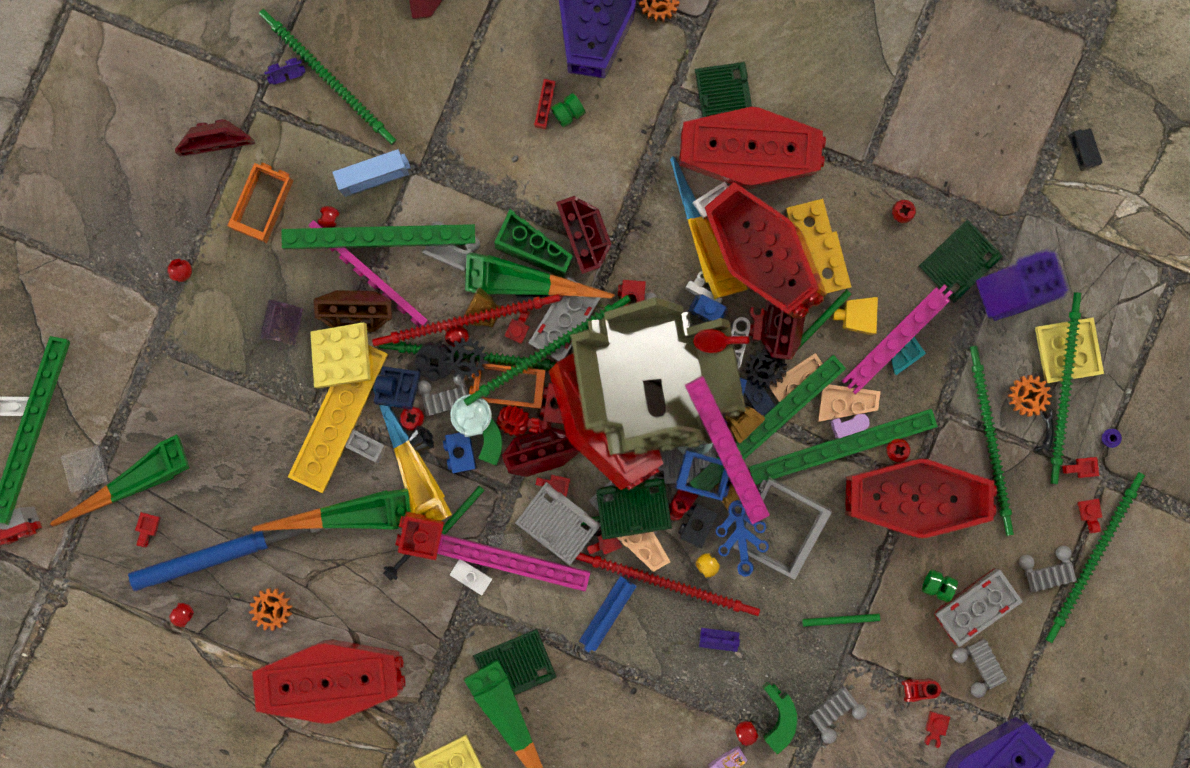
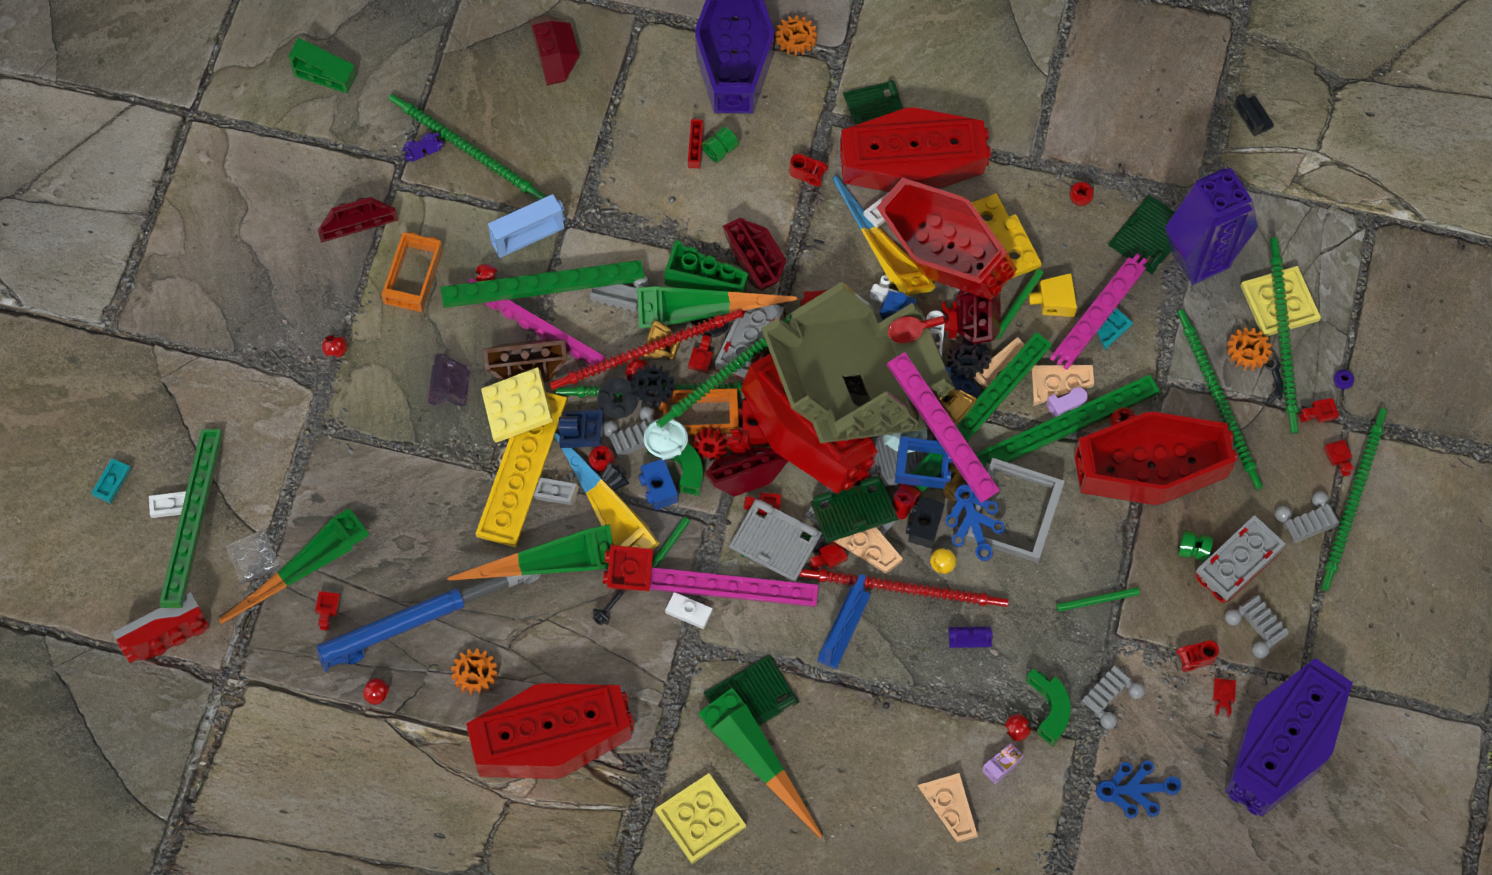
camera: 10 degrees left, 20 degrees down
none -> red piece [789,154,828,187]

